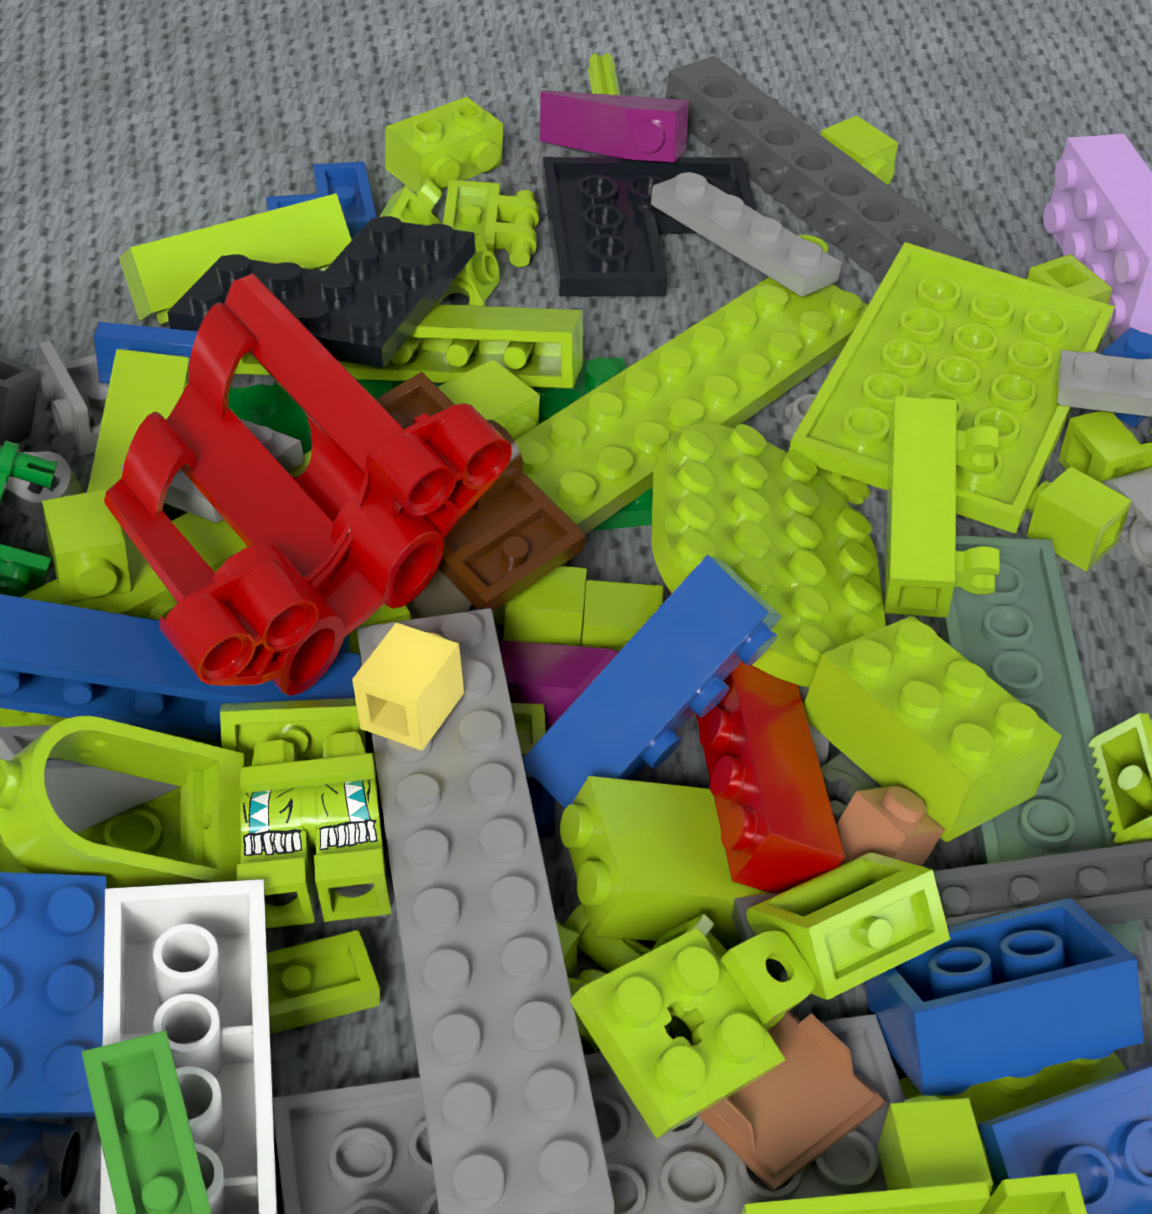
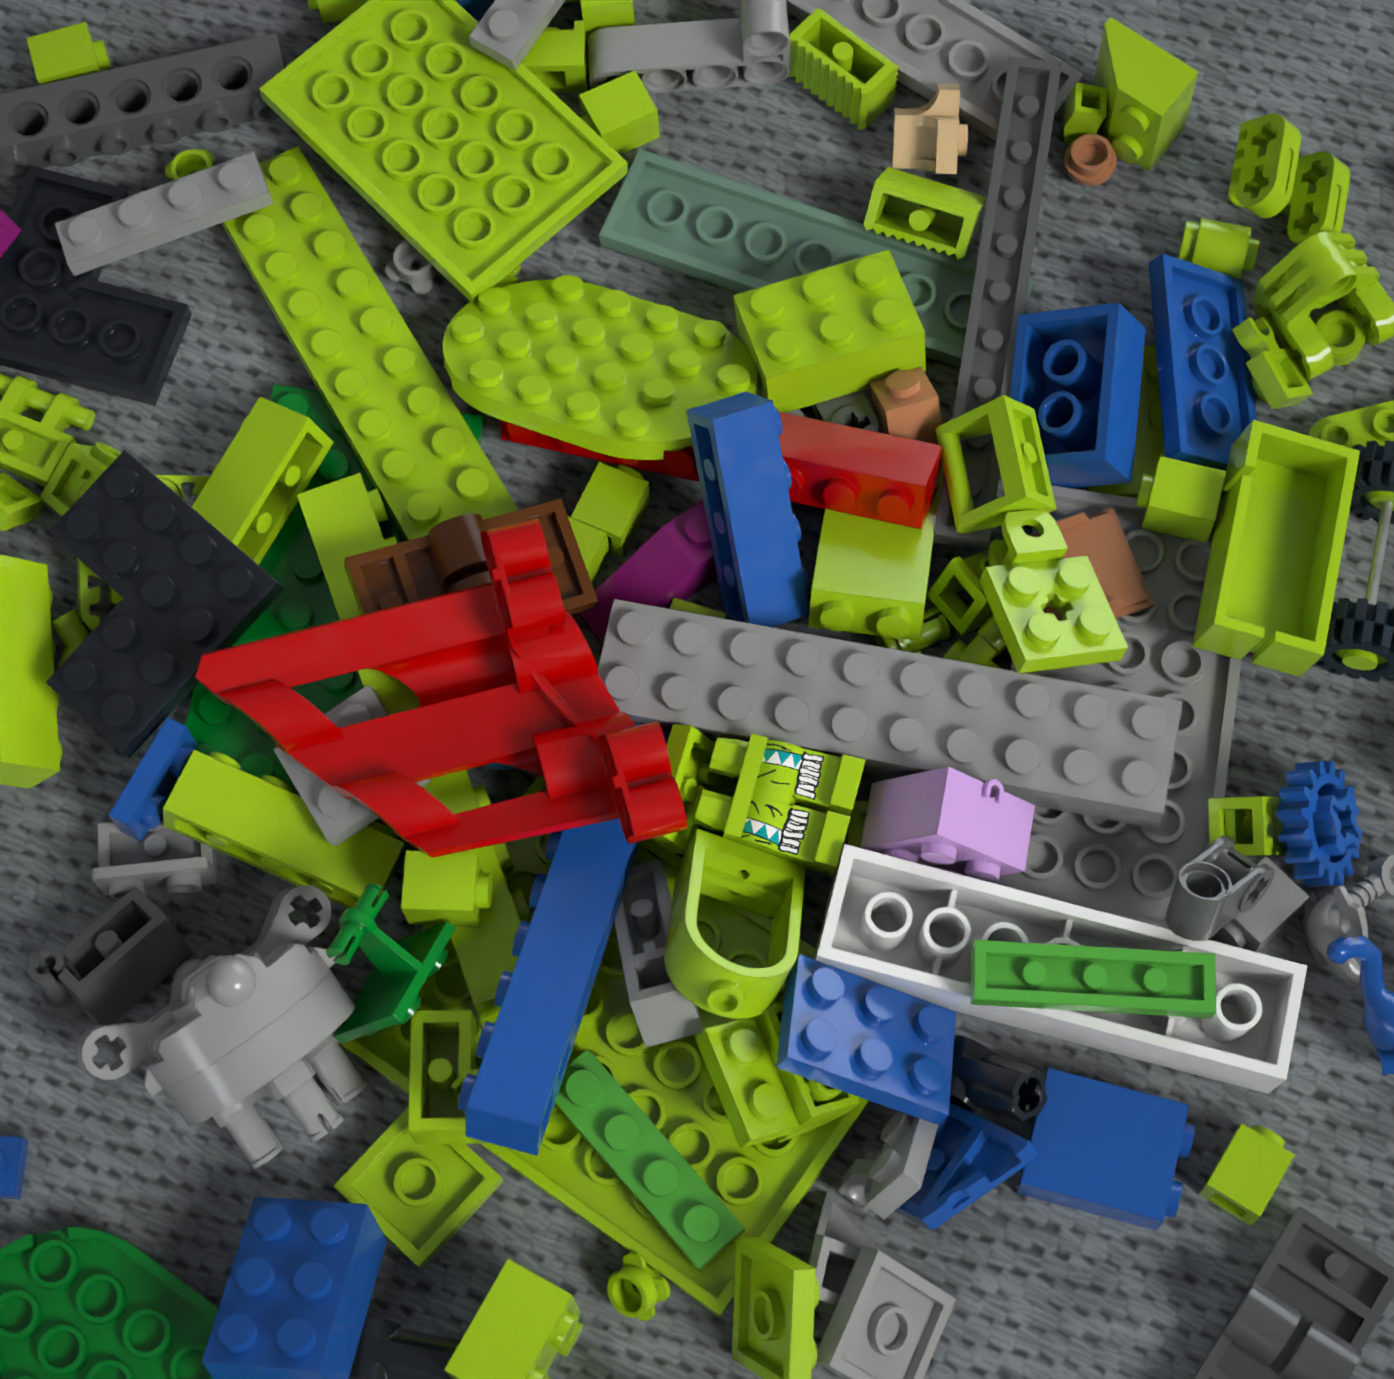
camera: 60 degrees left, 25 degrees up
light yellow brick [352,622,464,751] -> none
lime brick [884,396,1000,618] -> none
none -> lavender brick [860,767,1035,883]

